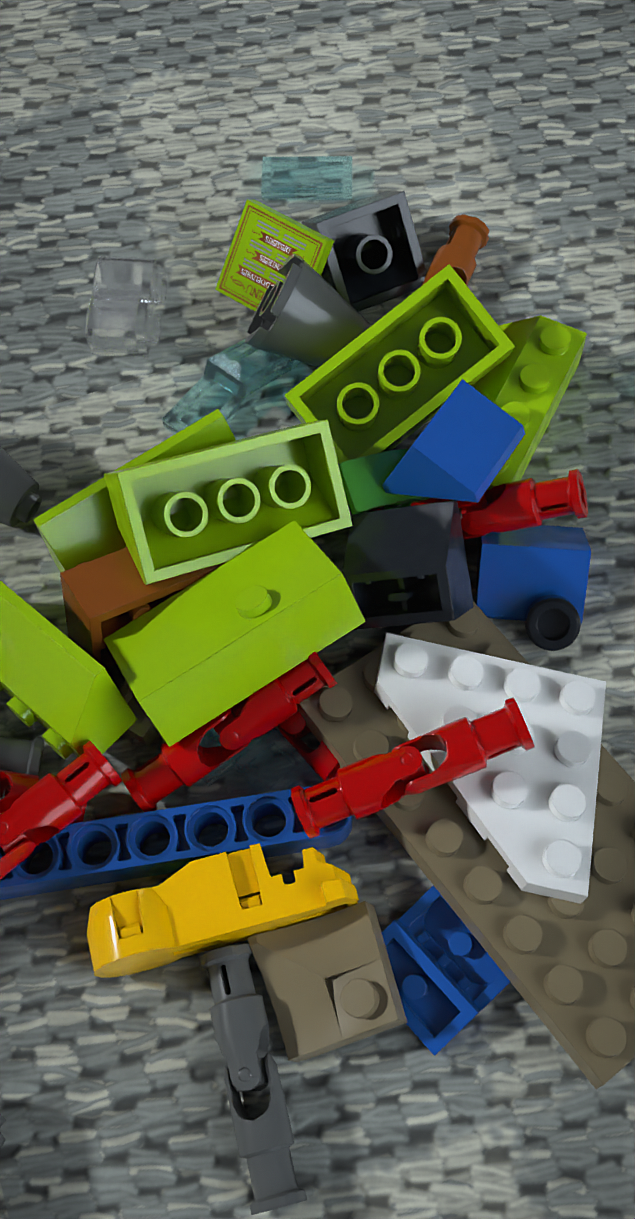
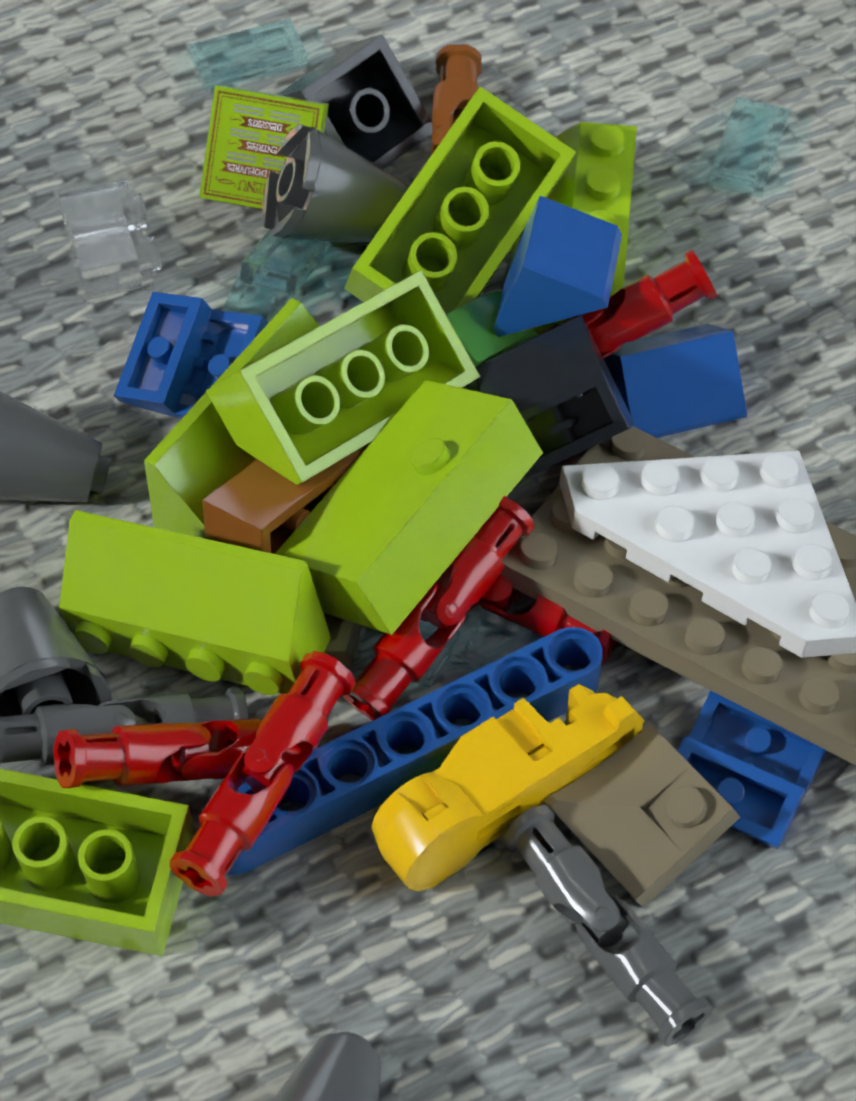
camera: 25 degrees left, 10 degrees down
red piece [291,697,535,839] -> none
black tile [525,595,581,651] -> none
none -> blue slope [114,291,269,419]

